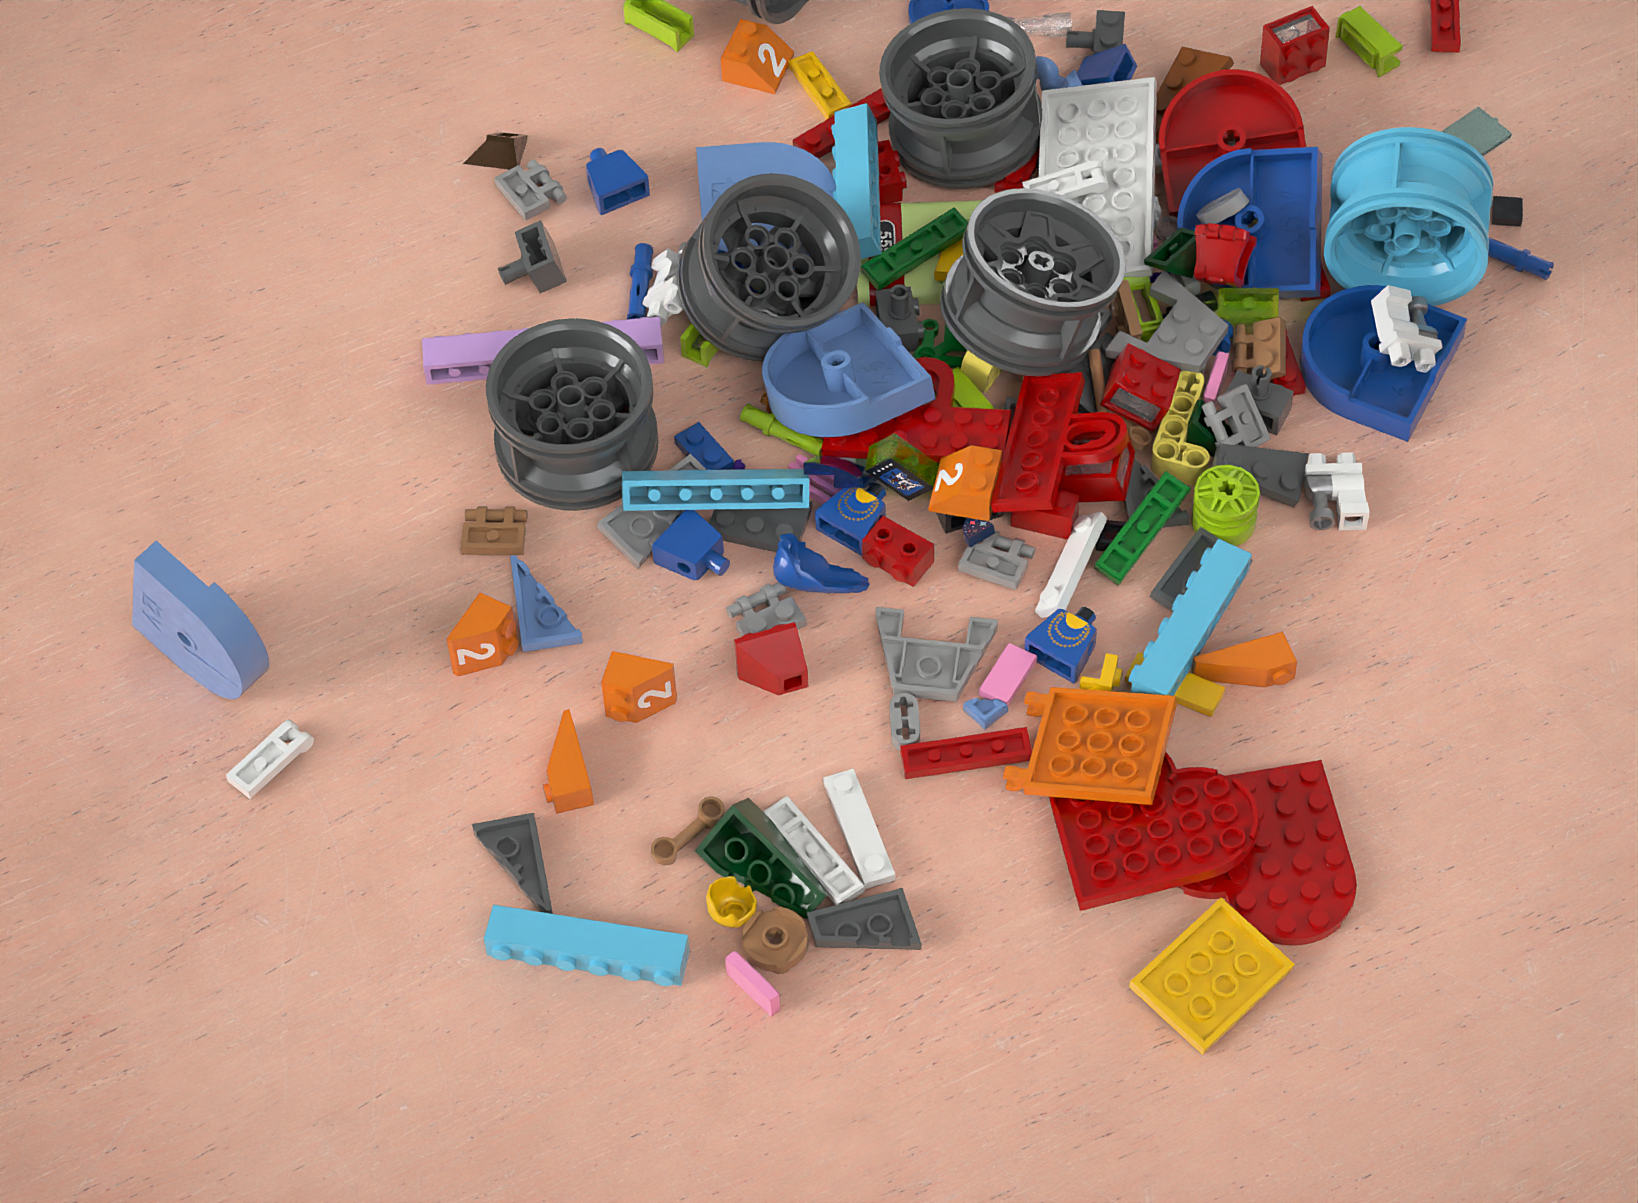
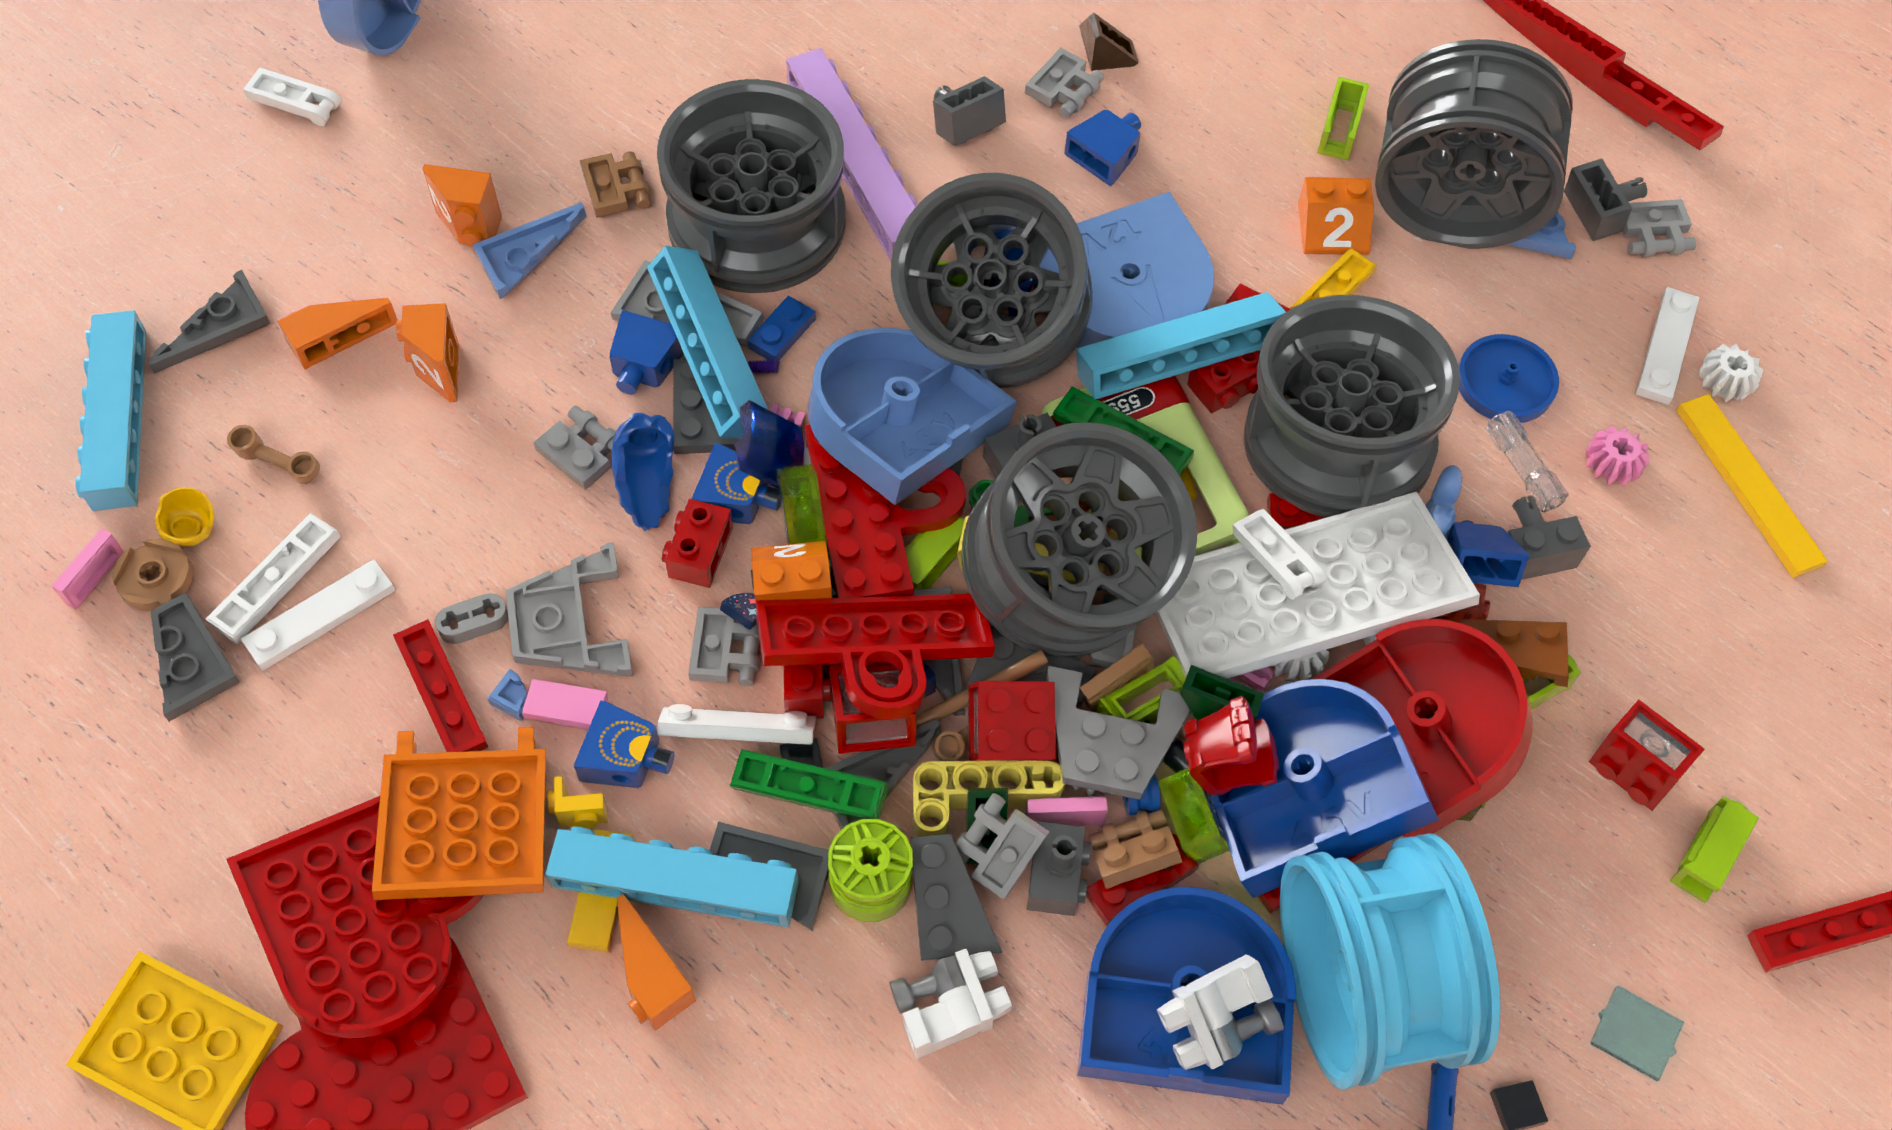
camera: 65 degrees right, 5 degrees up
dark green wedge [695,798,828,919] -> none
red slope [734,622,809,696] -> none
light grey beam [1196,188,1249,224] -> none

